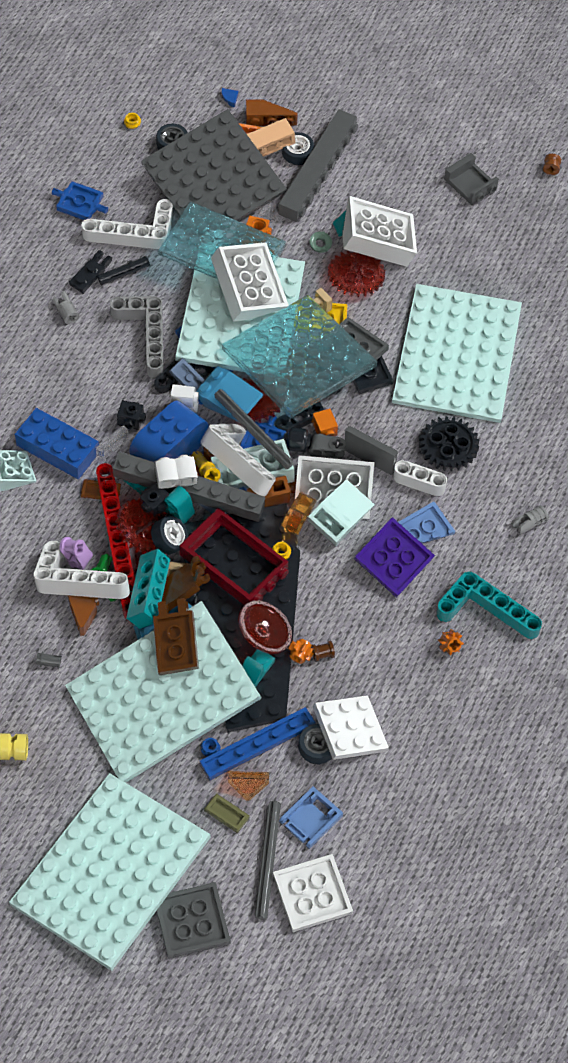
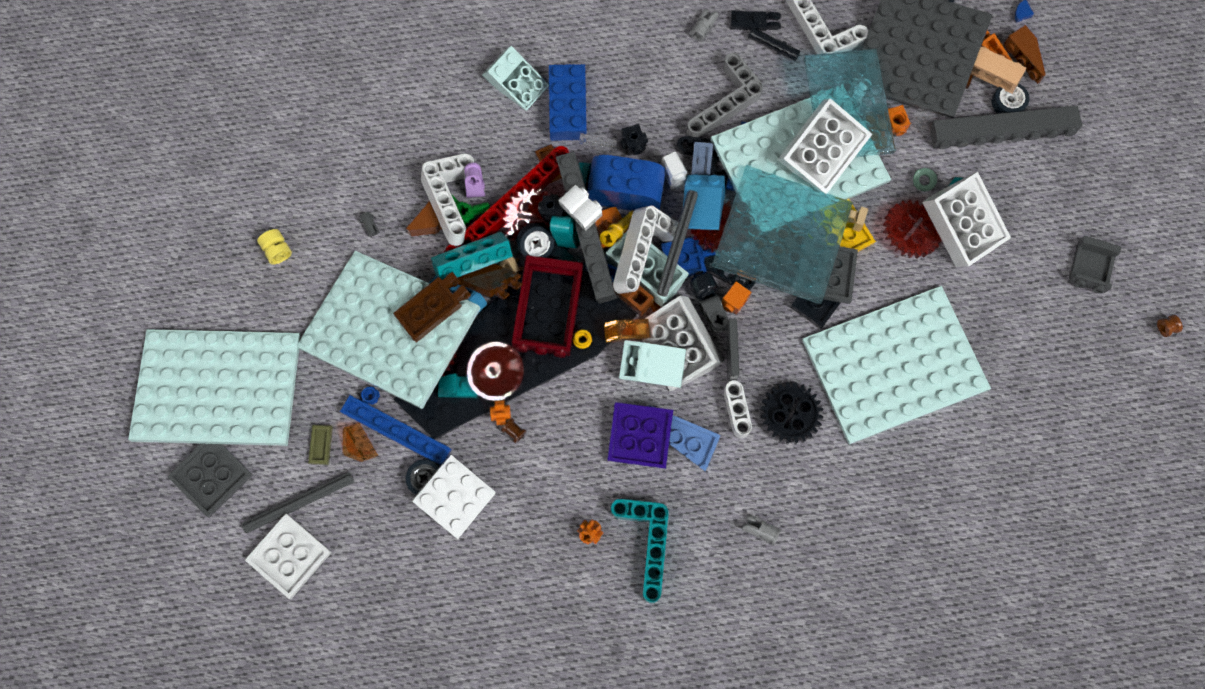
camera: 60 degrees right, 15 degrees up
medium blue container [279,786,343,849] -> none

